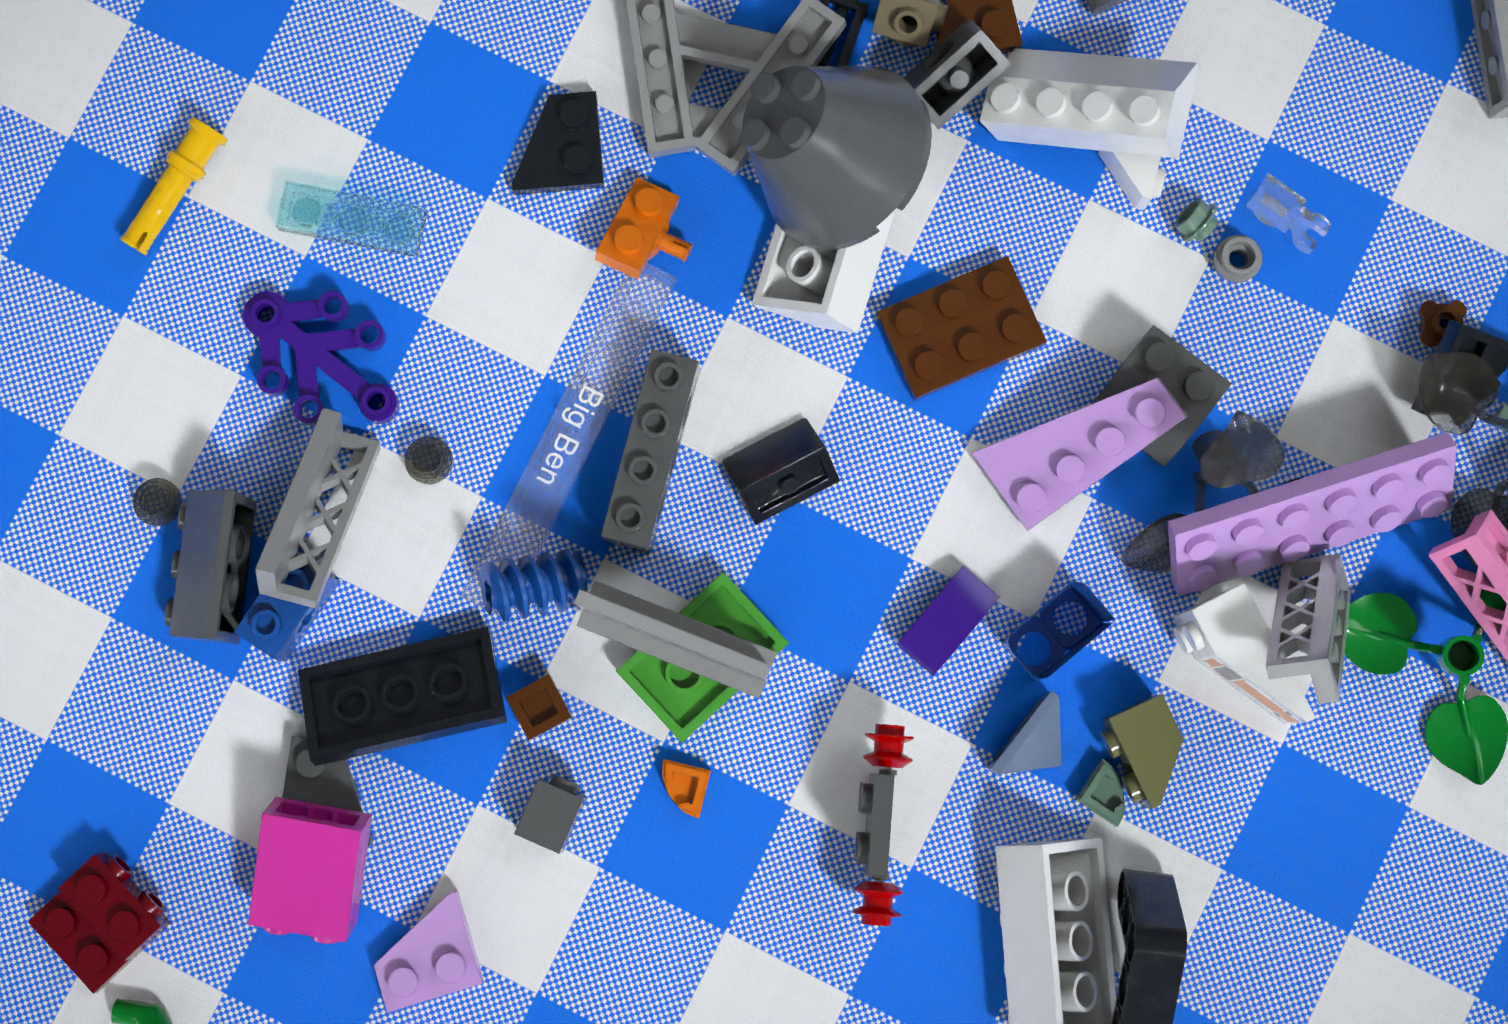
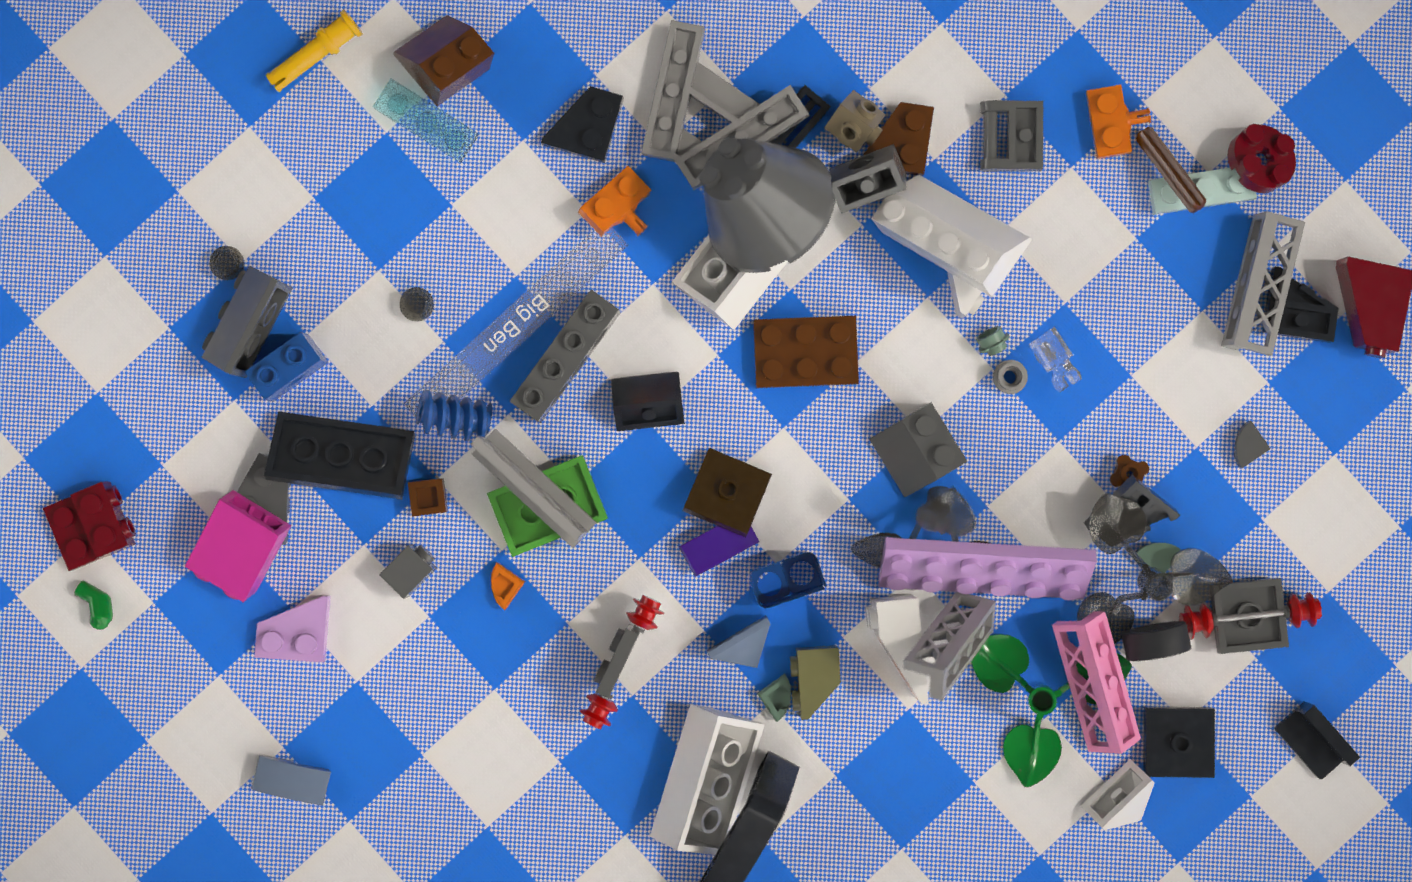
camera: 25 degrees right, 5 degrees up
dark purple plant [243,291,400,425] -> none
light grey fence [255,408,380,609] -> none
lavender wing [972,377,1188,531] -> none
none -> slope [393,15,494,106]
none -> dark brown plate [682,448,772,538]

